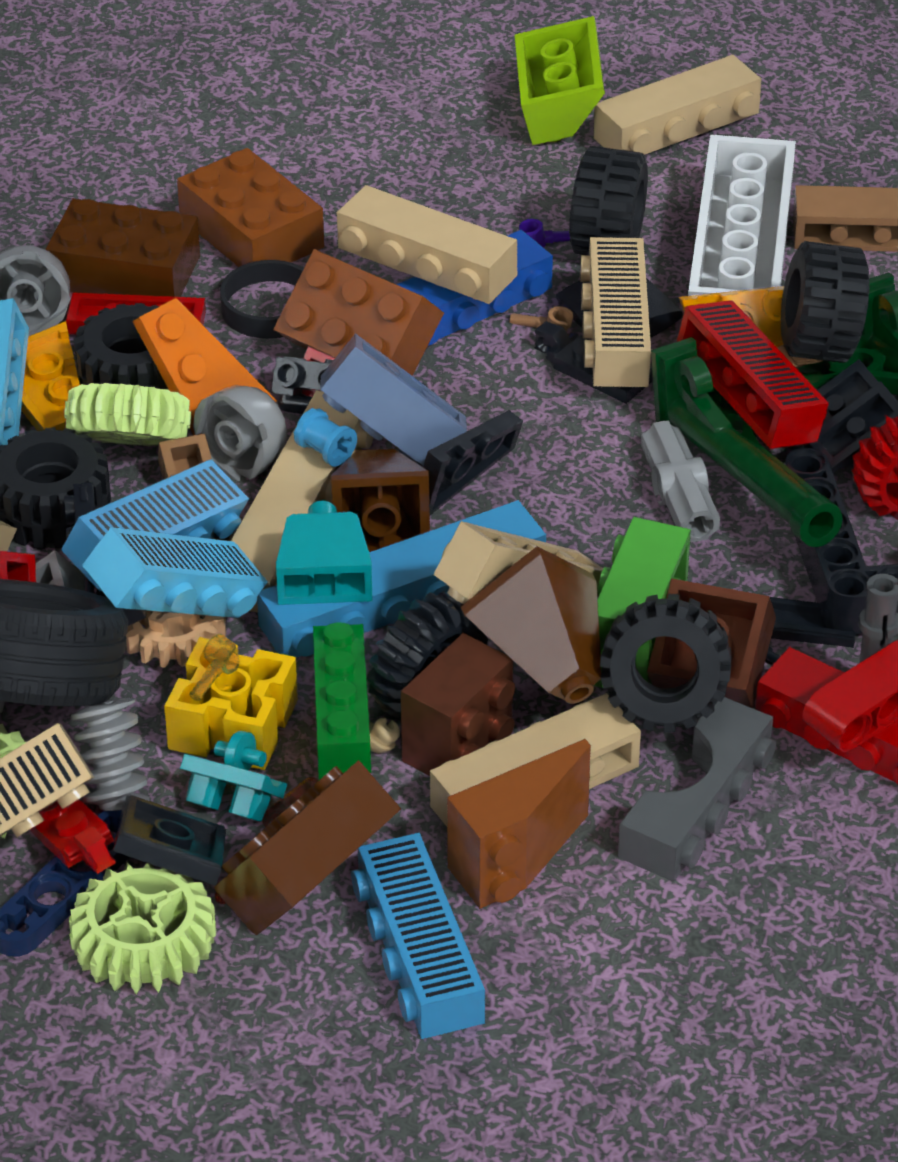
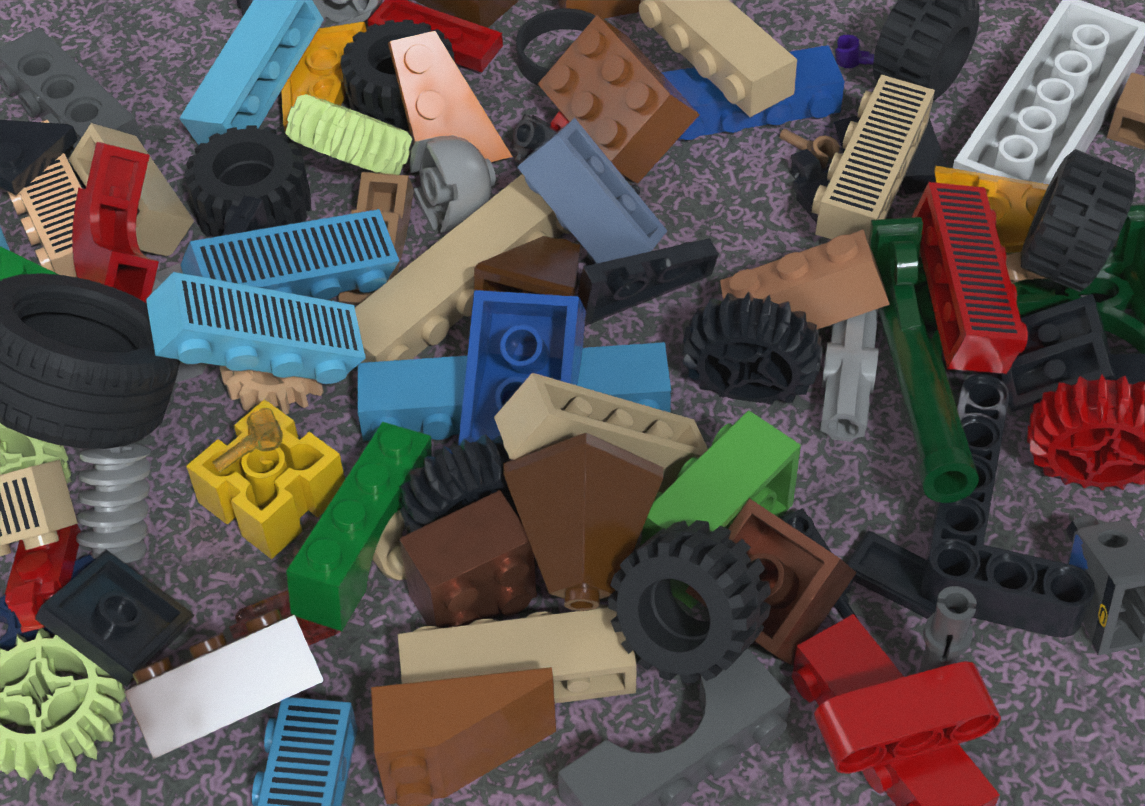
camera: 25 degrees right, 10 degrees up
teal hips [180,731,287,822] -> none
teal torso [276,501,373,605] -> none
dark azure bush [294,408,357,467] -> none
none -> blue slope [458,290,586,446]
none -> black gear [682,291,822,405]
none -> nougat brick [720,229,890,330]

